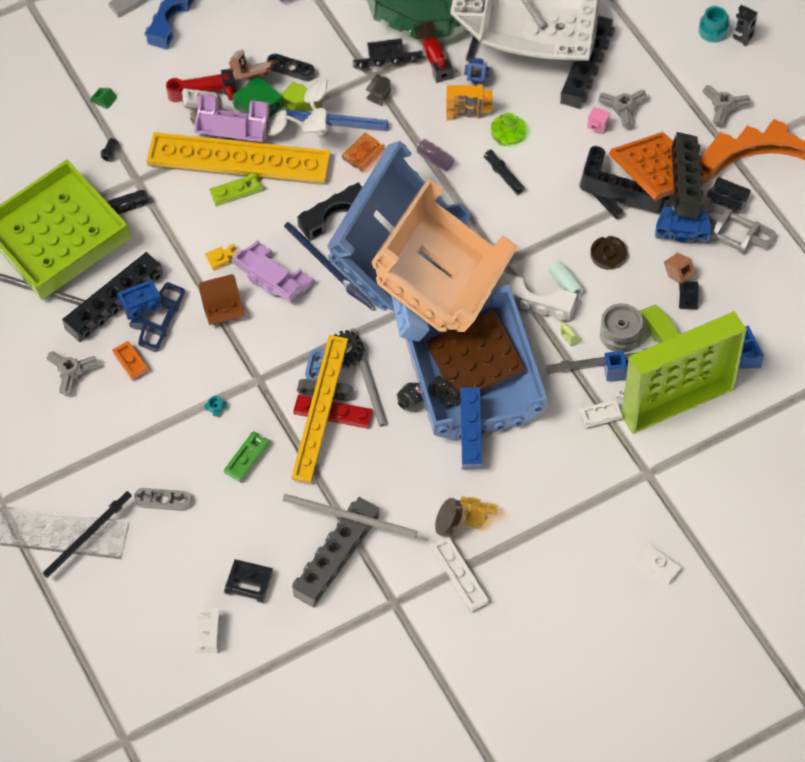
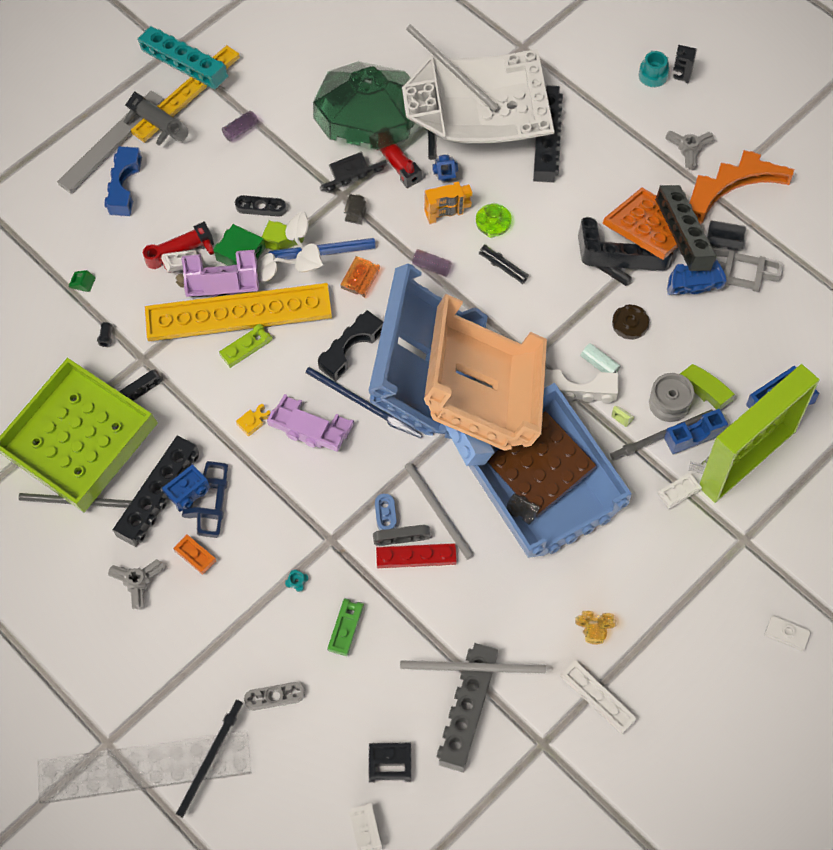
camera: 15 degrees left, 5 degrees up
dark orange bracket [198,274,245,325] -> none
dark orange bracket [229,49,275,80] -> none
yellow plate [292,335,348,484] -> none
black tyre [333,330,365,367] -> none
pearl dark grey head [397,382,424,411] -> none
dark brown tile [435,498,463,537] -> none
blue arch [460,388,482,469] -> none
bright pink plate [587,107,610,134] -> none
light grey bush [598,90,647,129] -> none
nougat brick [664,252,696,283] -> none
black bracket [679,281,699,309] -> none

